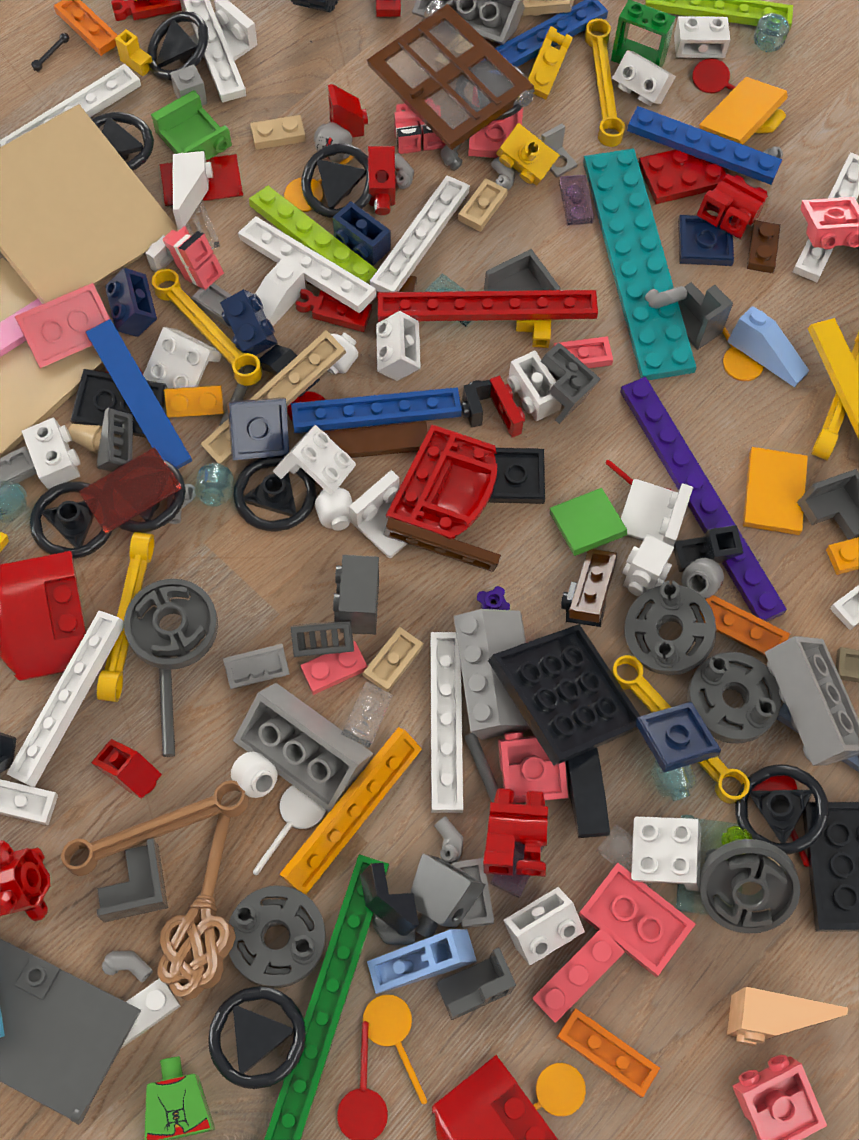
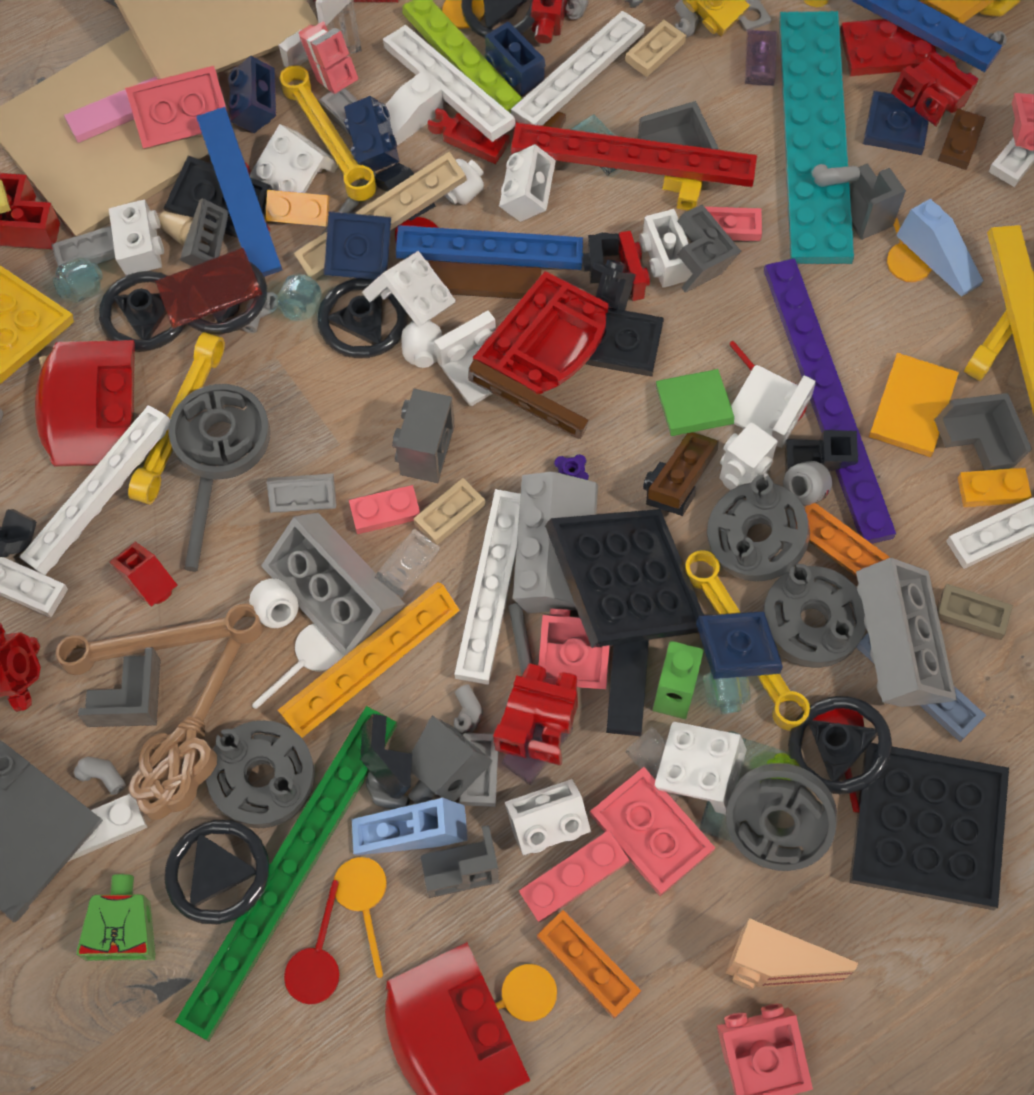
camera: 15 degrees right, 0 degrees up
dark grey slope [290,621,354,657] -> none
none -> black bracket [593,259,636,311]
none -> bright green torso [652,641,704,720]

